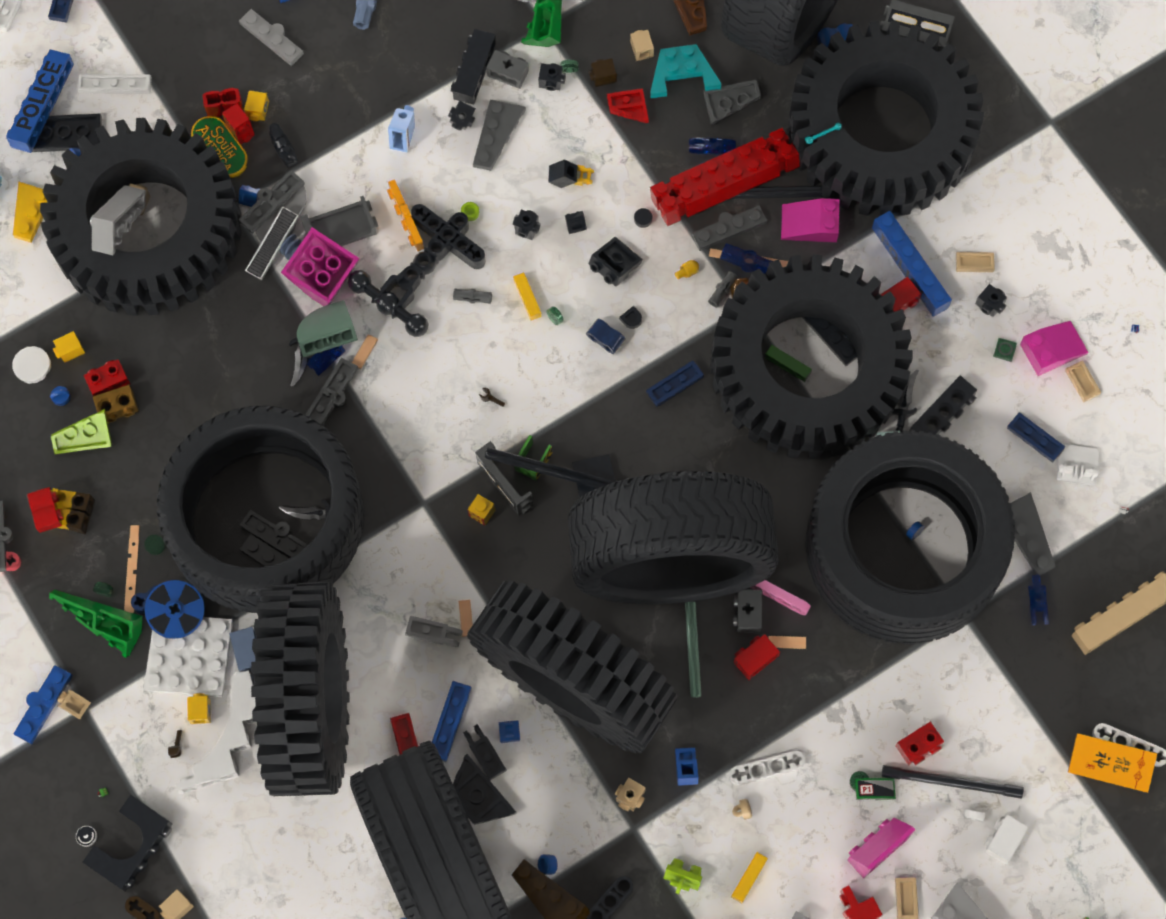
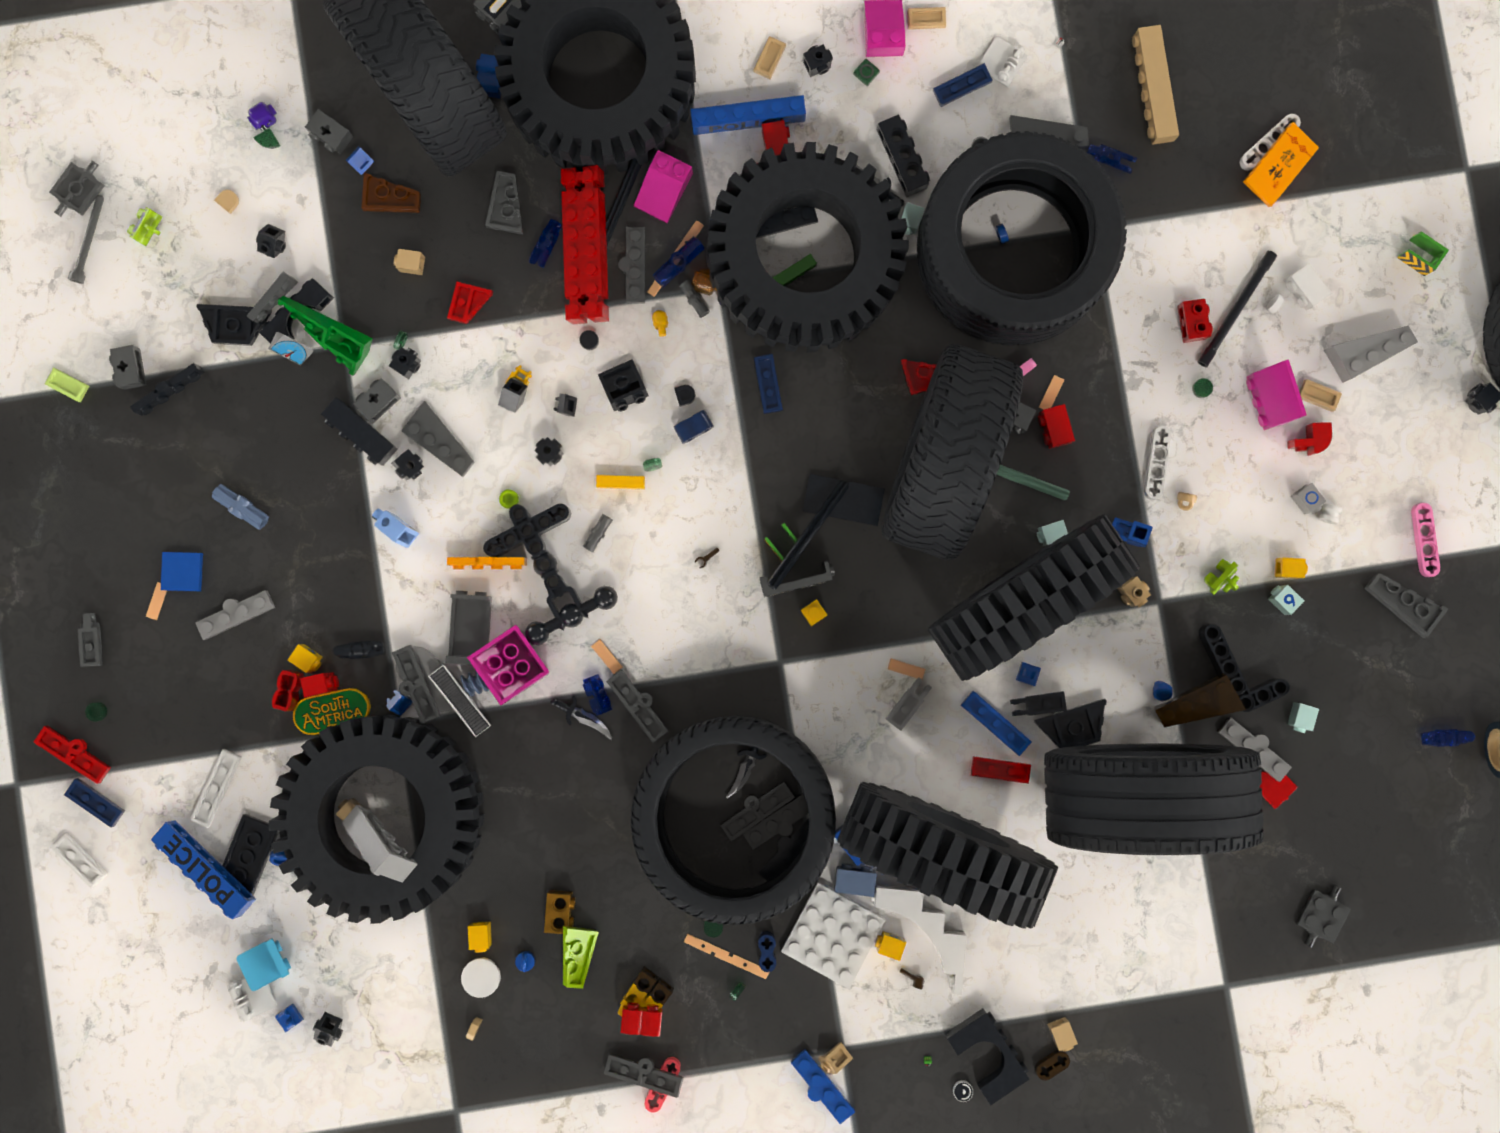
camera: 70 degrees left, 15 degrees up
yellow wing [13,181,48,243] -> none
green wedge [49,589,143,658] -> none
red brick [83,359,131,396] -> none
blue piece [145,580,204,639] -> none
sand green brick [297,300,358,357] -> none
dark brown brick [588,58,617,87] -> none
teal wing [650,44,721,98] -> none
yellow piece [731,852,768,904] -> none
teal hinge [805,123,842,144] -> none
slope [855,778,896,800] -> none

